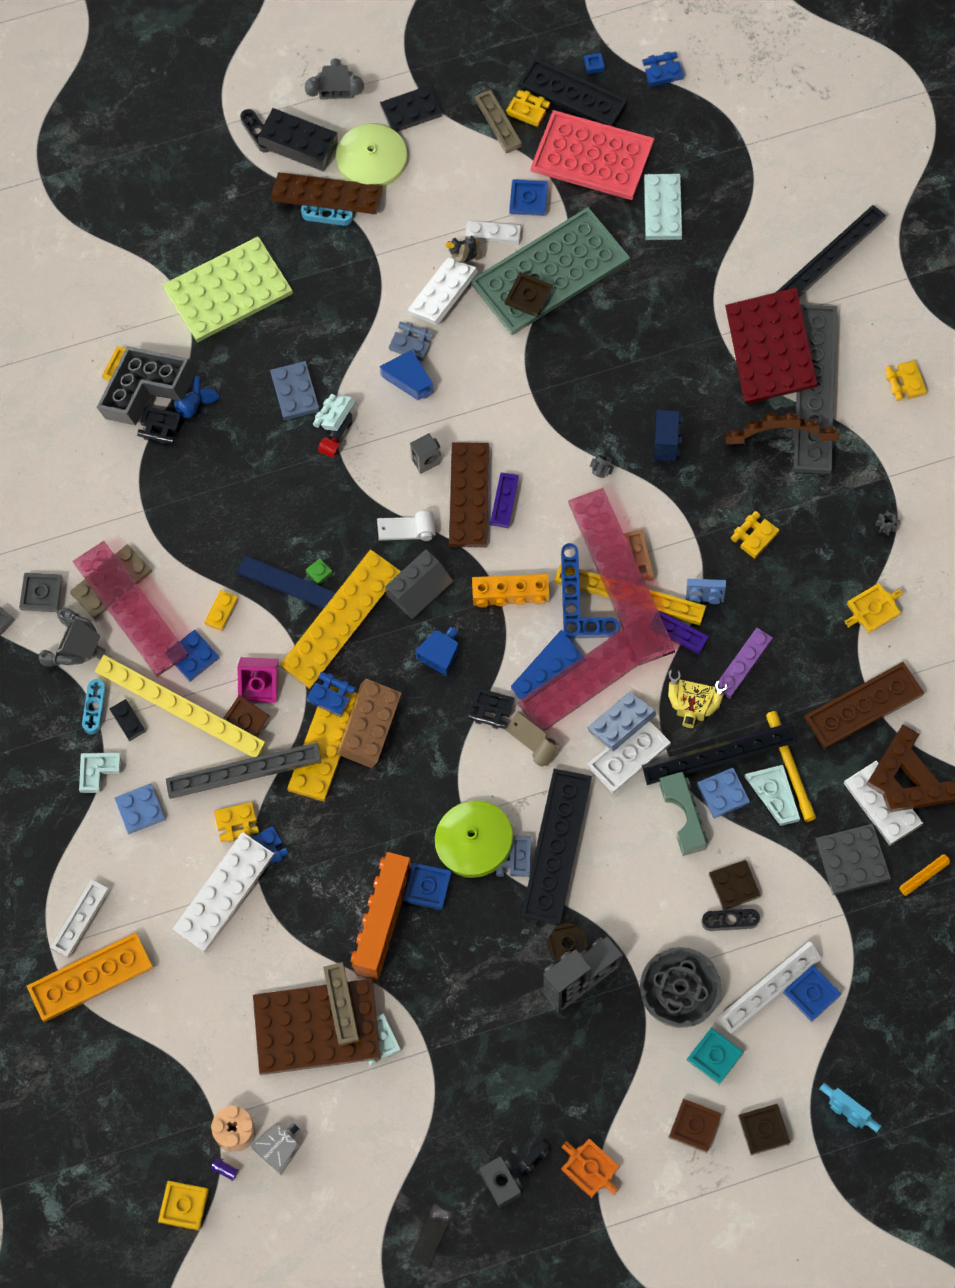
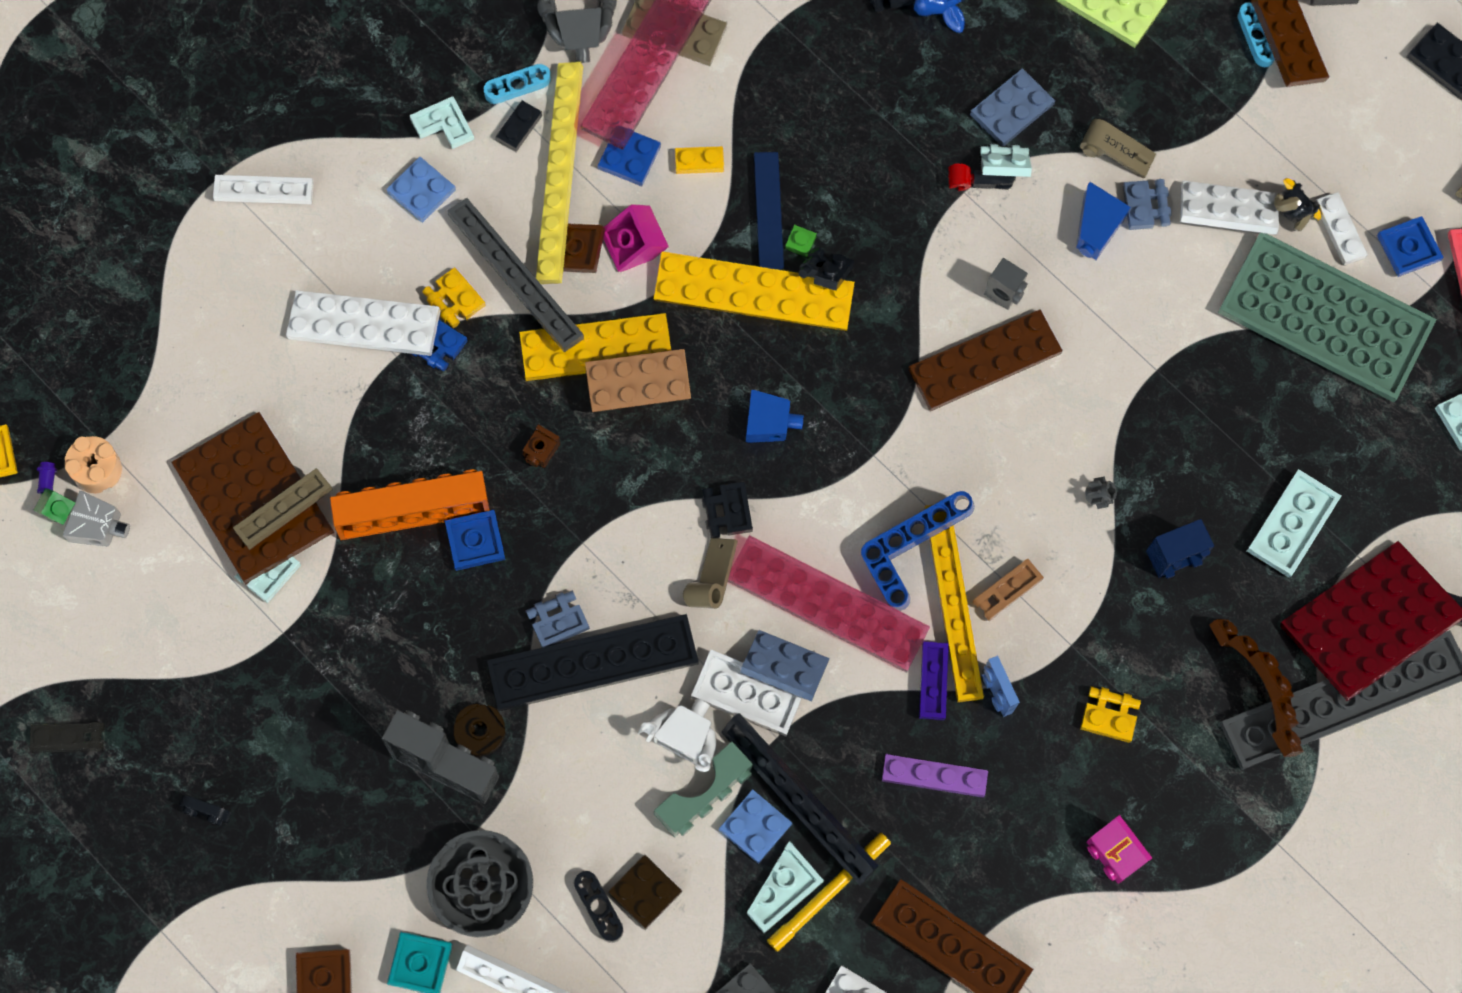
camera: 55 degrees right, 5 degrees up
light orange plate [27,932,154,1022] -> none
blue plate [306,672,356,717] -> none
yellowish green dish [336,124,407,186] -> none
white door [377,510,436,541] -> none
dark grey slope [385,549,453,620] -> none
lime dish [435,801,514,878] -> none
light orange brick [472,574,549,607] -> none
dark grey brick [479,1156,523,1209] -> none
dark purple plate [490,472,519,529] -> none
dark brown plate [505,272,553,318] -> none
blue wing [511,629,584,703] -> none
orange plate [561,1139,620,1198] -> none
clear pink plate [568,488,675,666] -> none
light yellow torso [668,670,728,728] -> none
yellow plate [845,583,903,634] -> none
dark grey gear [875,510,900,535] -> none
yellow plate [885,360,927,401] -> none
none -> green brick [33,488,76,525]
none -> reddish brown brick [522,424,560,469]
none -> white torso [637,699,716,772]
none -> black plate [799,247,854,291]
none -> dark tan door [1080,119,1156,178]
none -> dark pink slope [1086,815,1152,884]
none -> light aqua plate [1247,469,1341,578]

